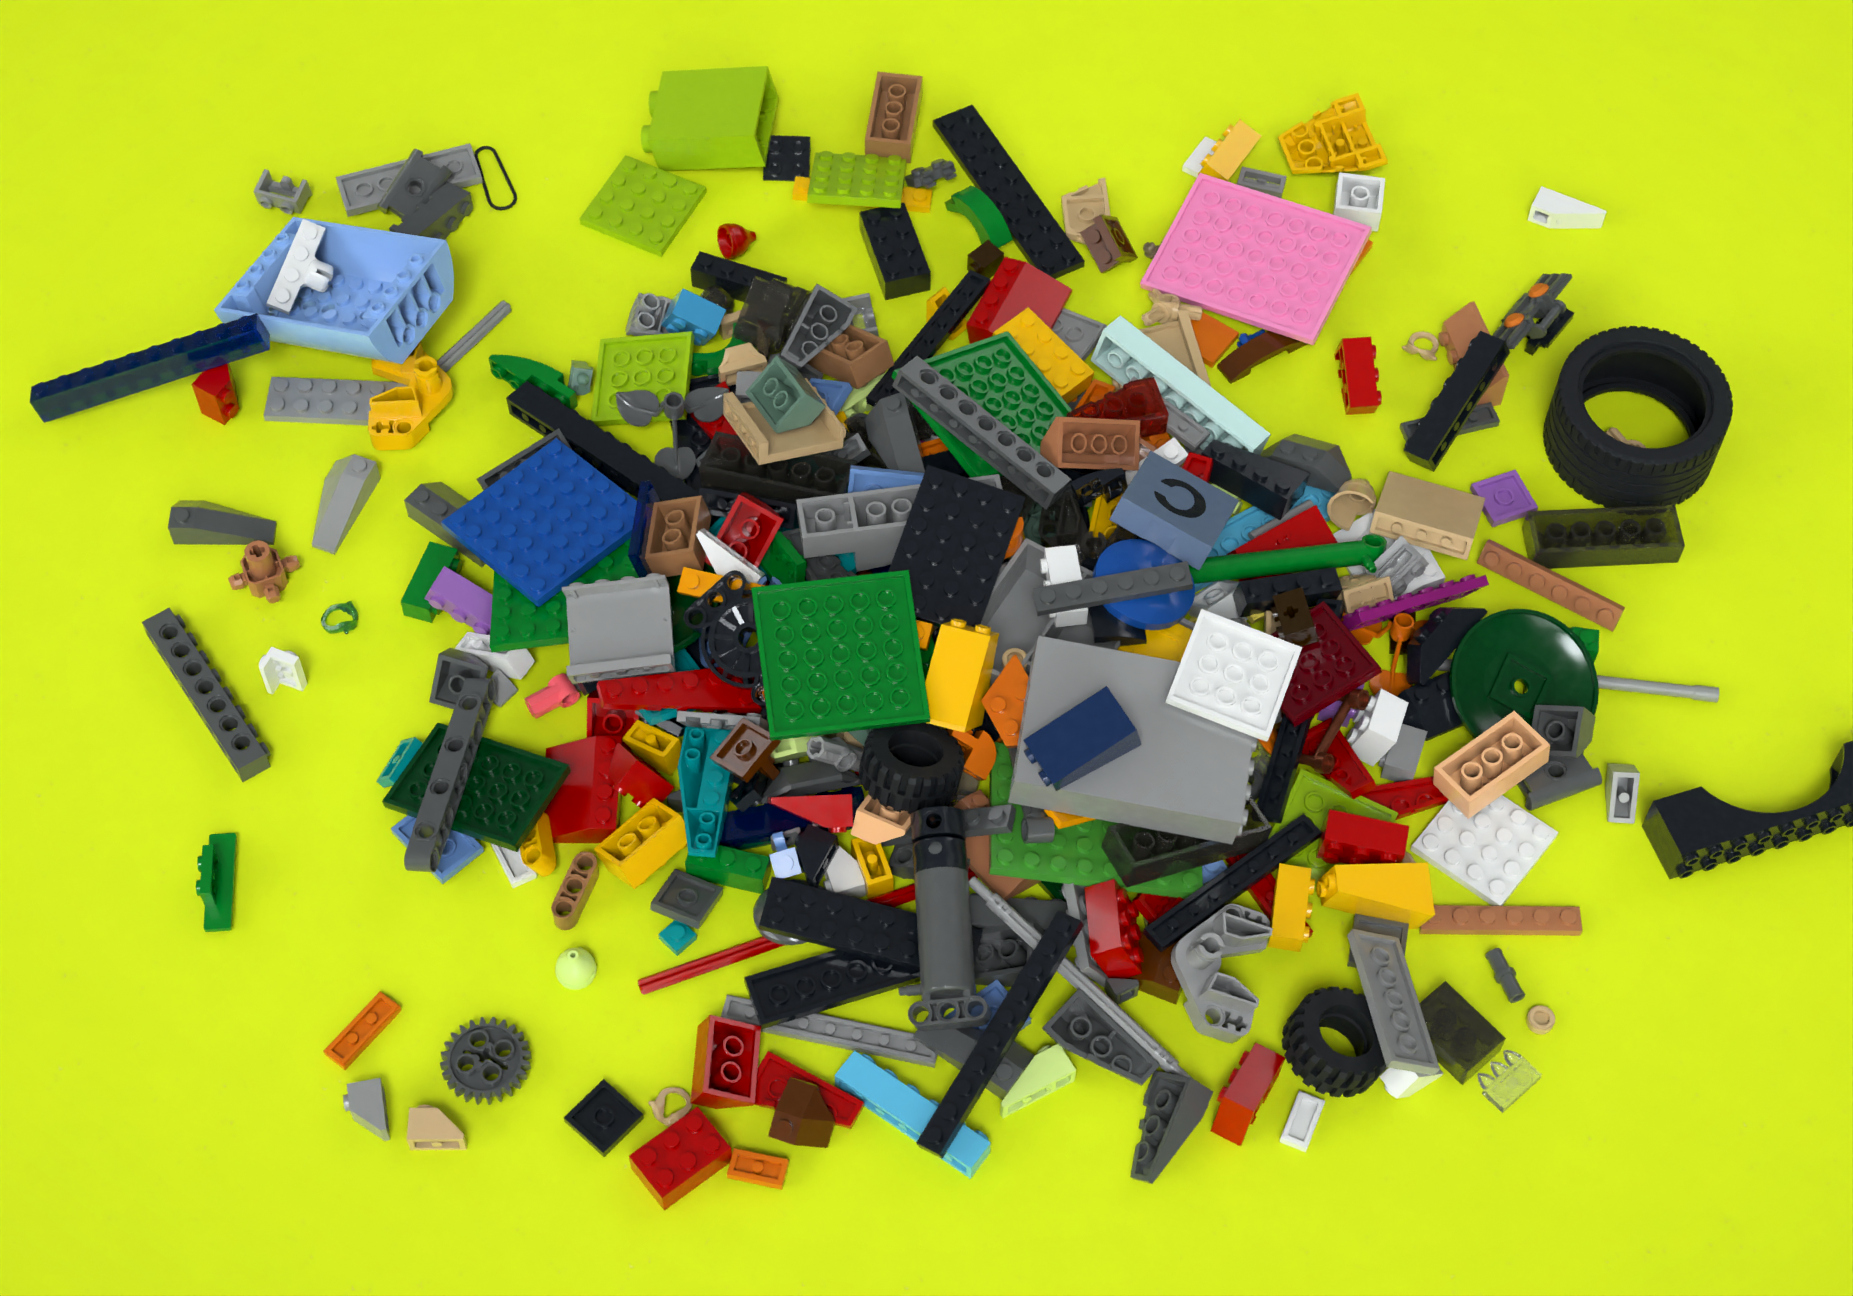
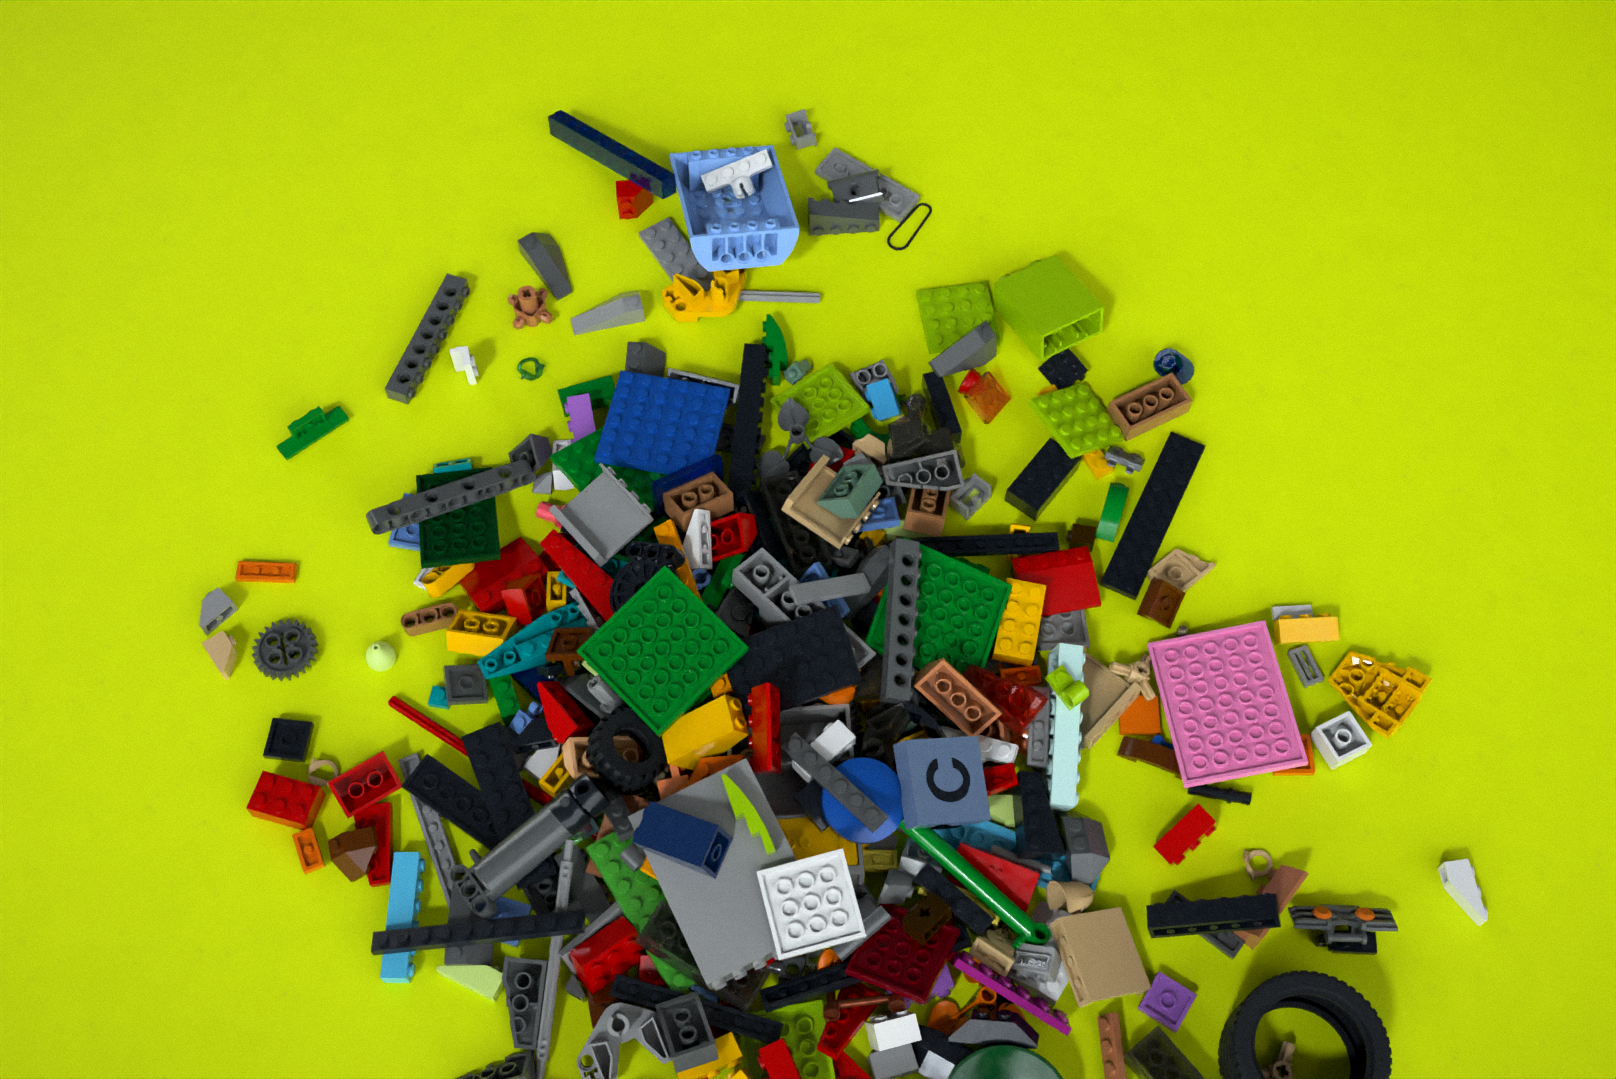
camera: 55 degrees right, 5 degrees up
none -> dark grey slope [655,991,719,1073]
none -> lime slope [721,774,776,856]
none -> red slope [748,683,781,774]
none -> light grey tile [789,573,871,606]
none -> dark grey wedge [929,321,996,378]
none -> clear orange plate [964,371,1011,424]
none -> lime plate [1045,665,1089,711]
none -> piece [1153,348,1194,385]
none -> black pin [1187,784,1252,806]

